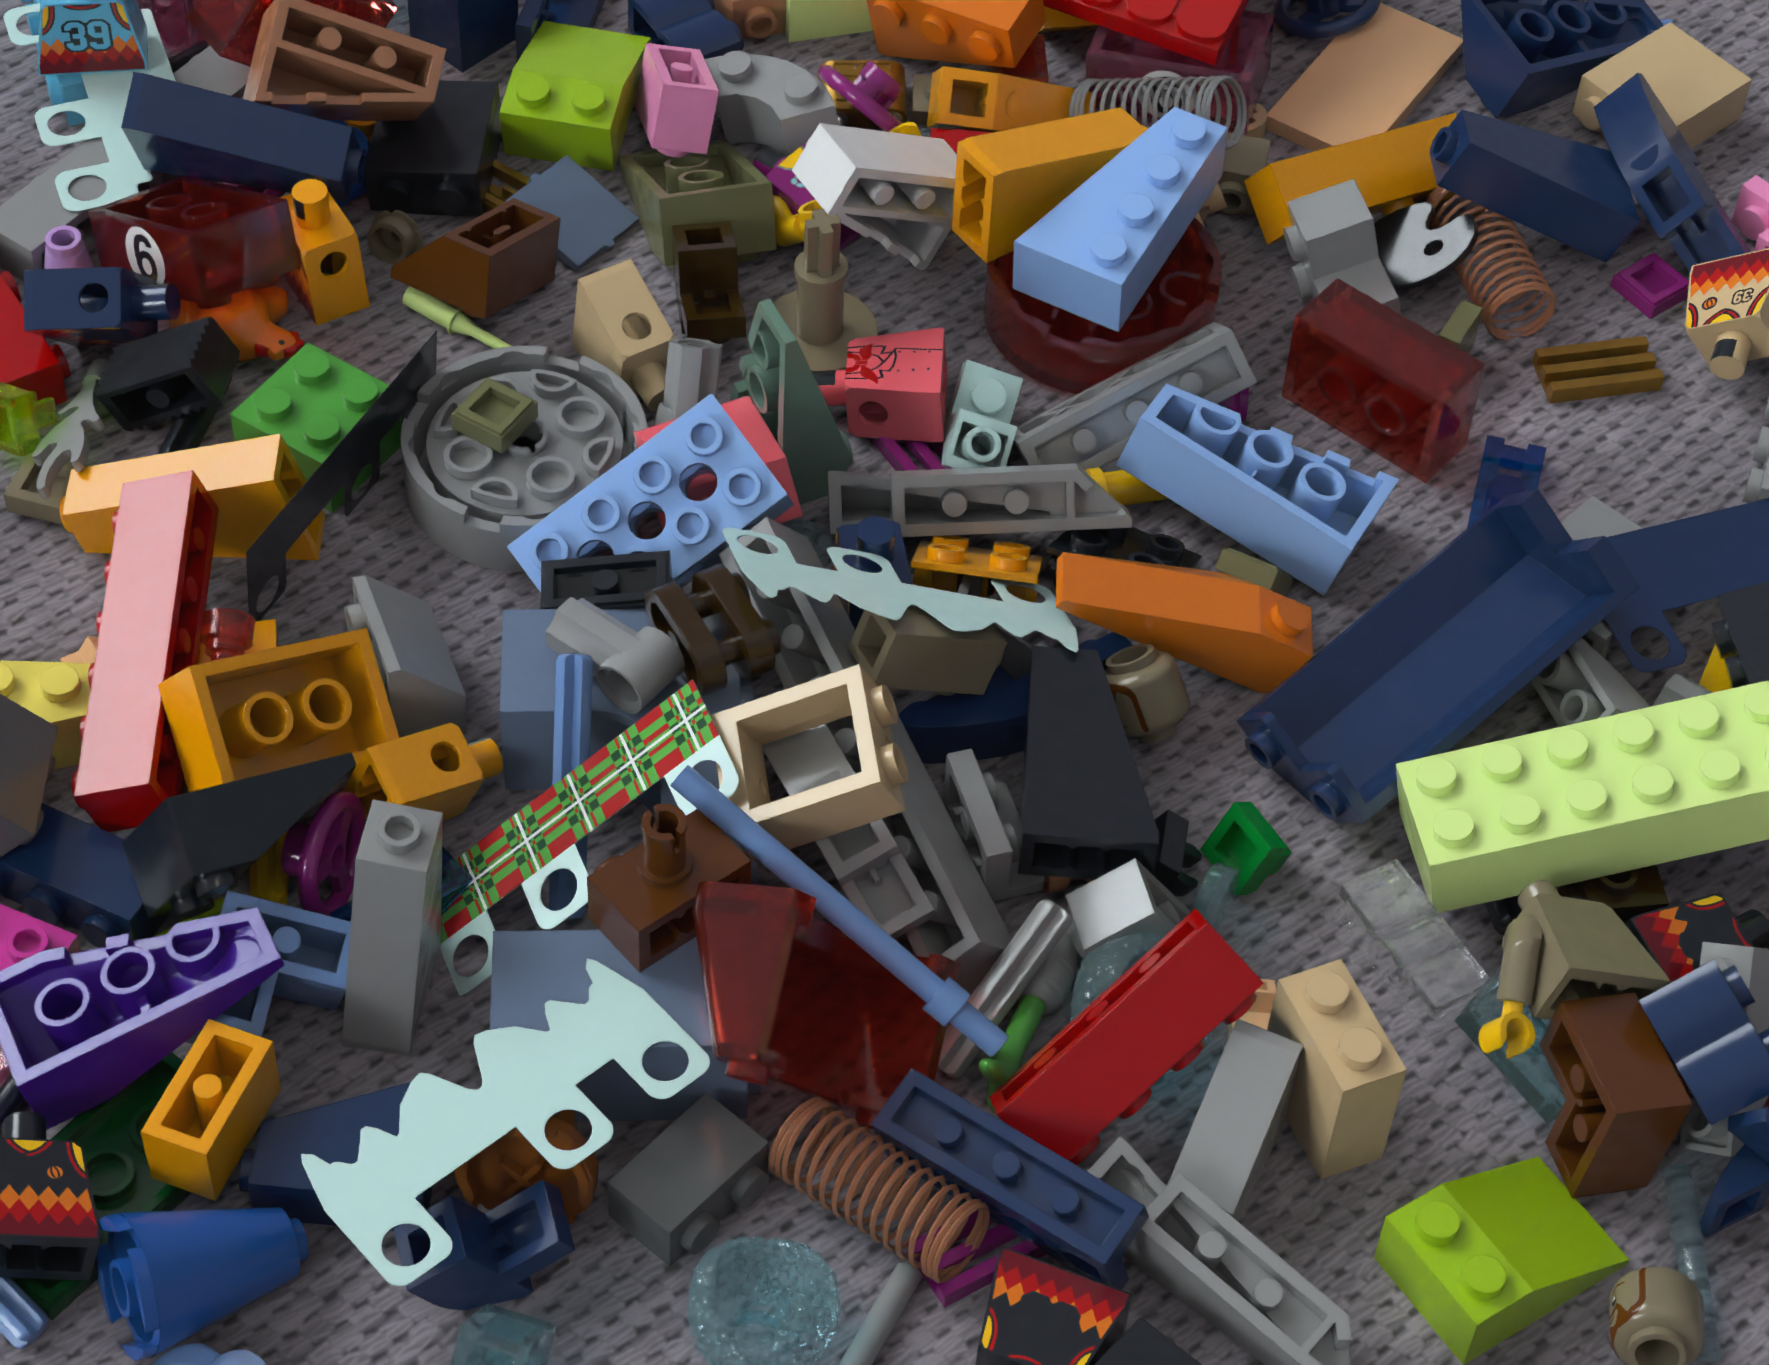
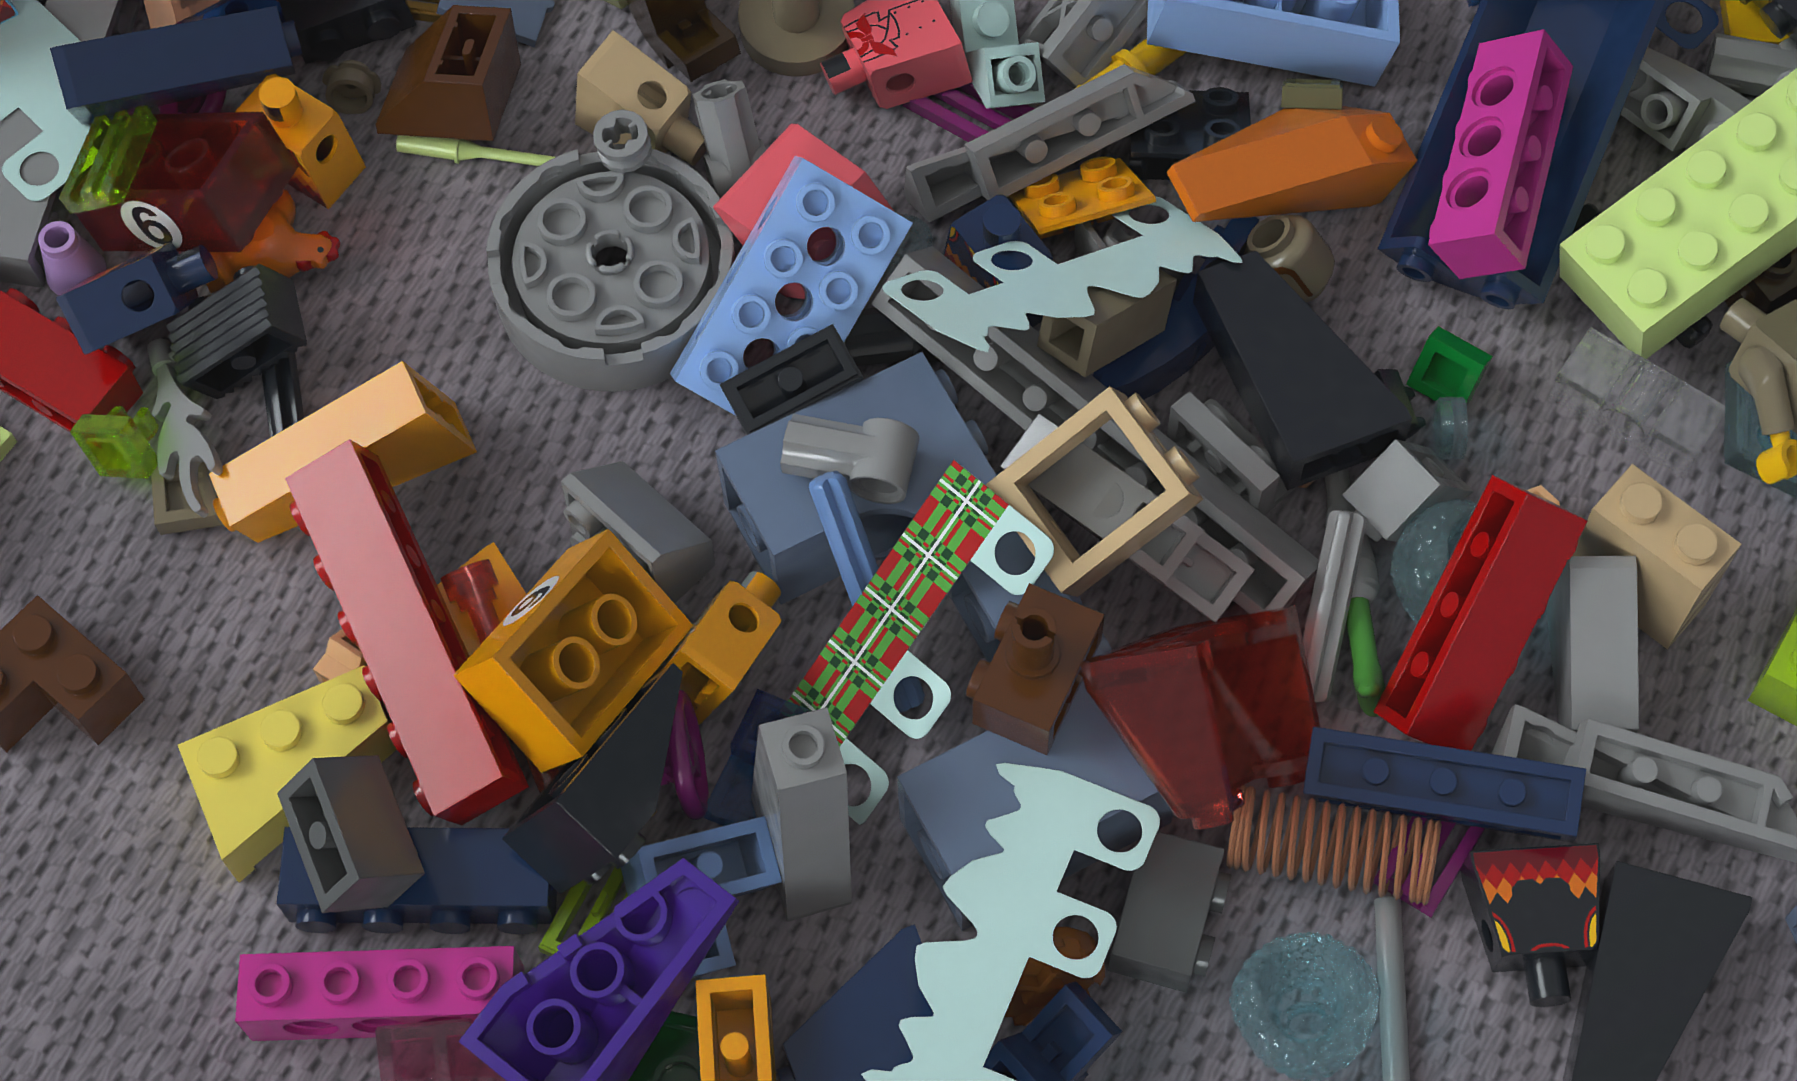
camera: 20 degrees left, 15 degrees up
bright green brick [230,342,402,513] -> none
black piece [246,330,437,623] -> none
olive tile [451,377,538,454] -> none
dark brown brick [645,564,781,697] -> none
medium blue bar [670,765,1009,1057] -> none
sand green wedge [730,298,853,505] -> none
none -> clear neon green tile [59,105,157,214]
none -> light grey bush [593,110,652,173]
none -> dark pink brick [1428,29,1573,279]

